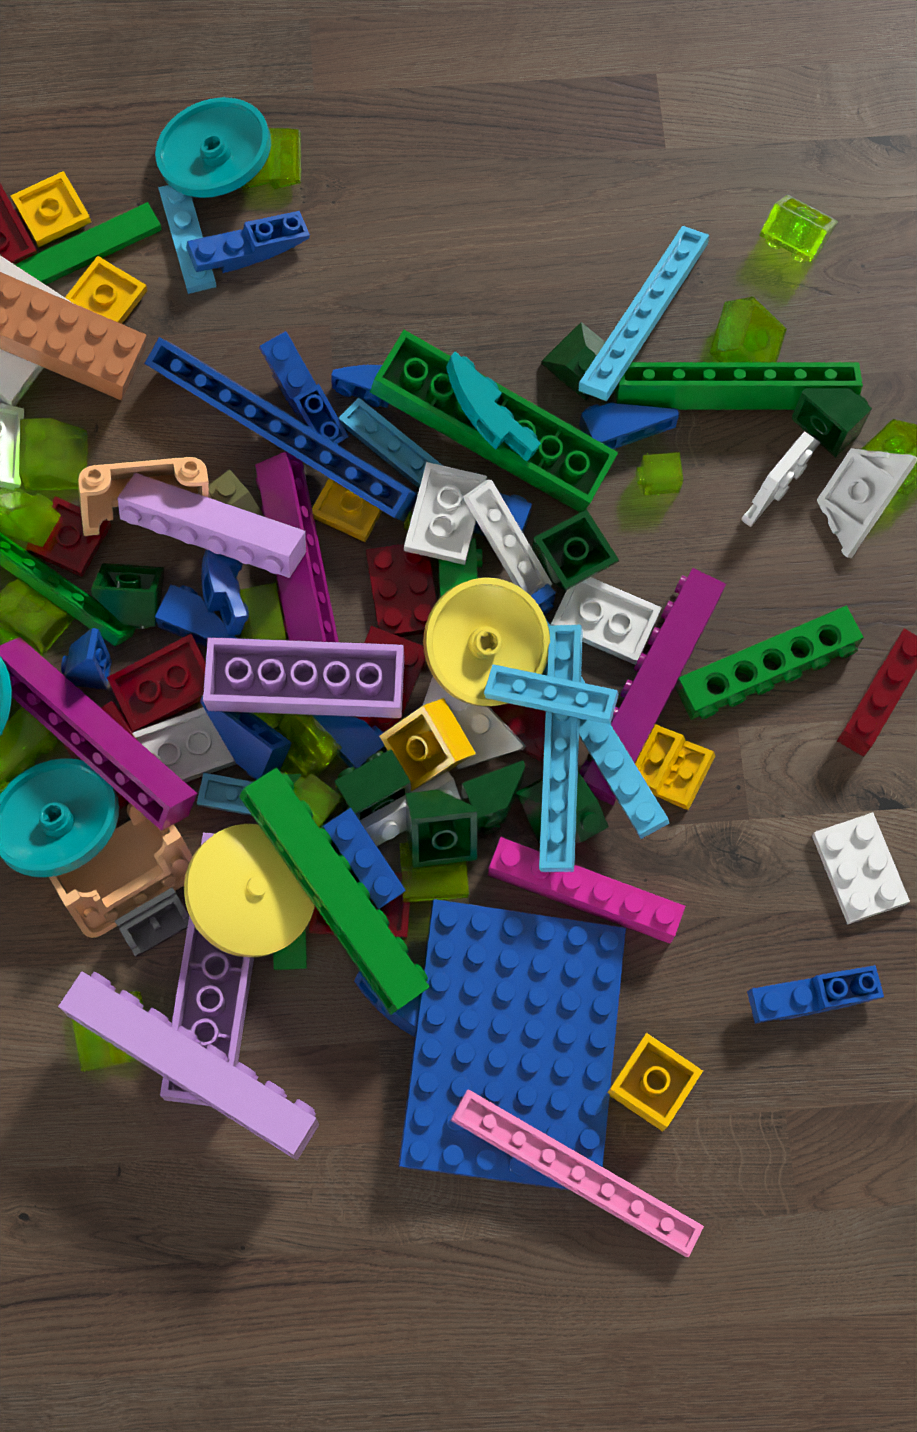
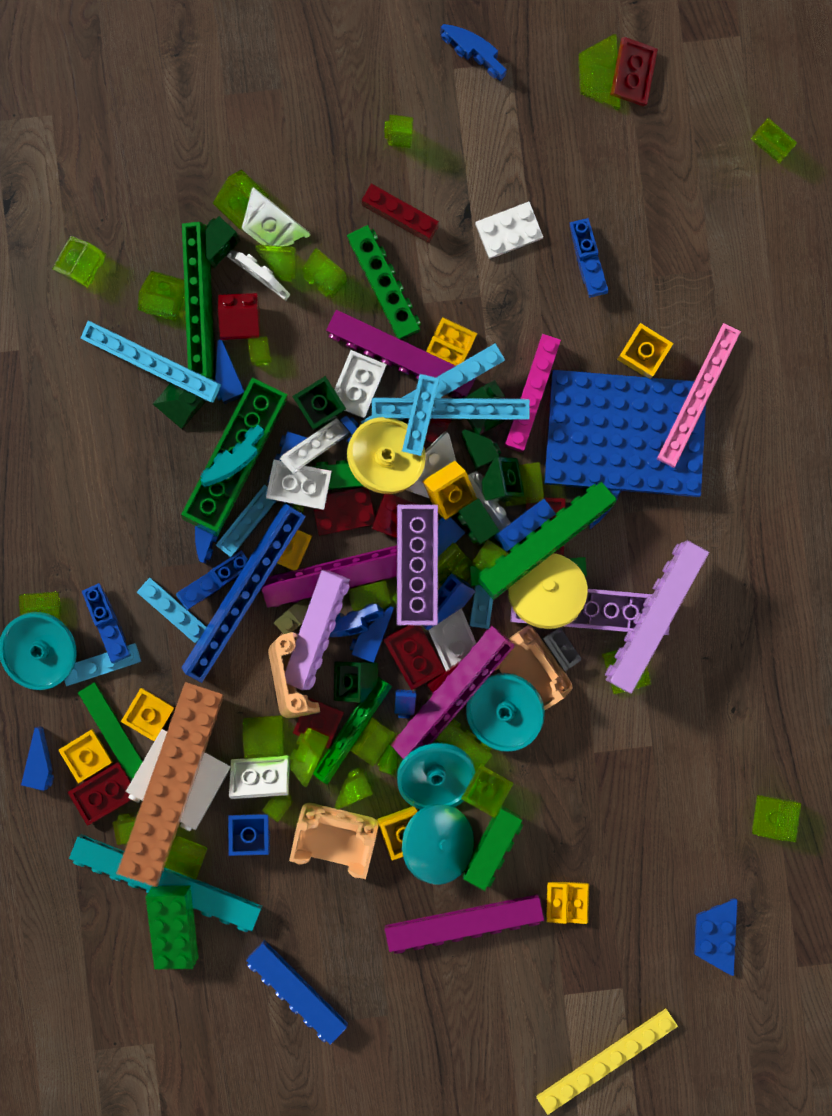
camera: 90 degrees left, 15 degrees up
none -> blue slope [21,726,54,791]
none -> medium azure plate [137,578,207,643]
none -> dark red slope [218,293,260,340]
none -> clear neon green slope [255,245,298,281]
none -> clear neon green slope [302,248,347,298]

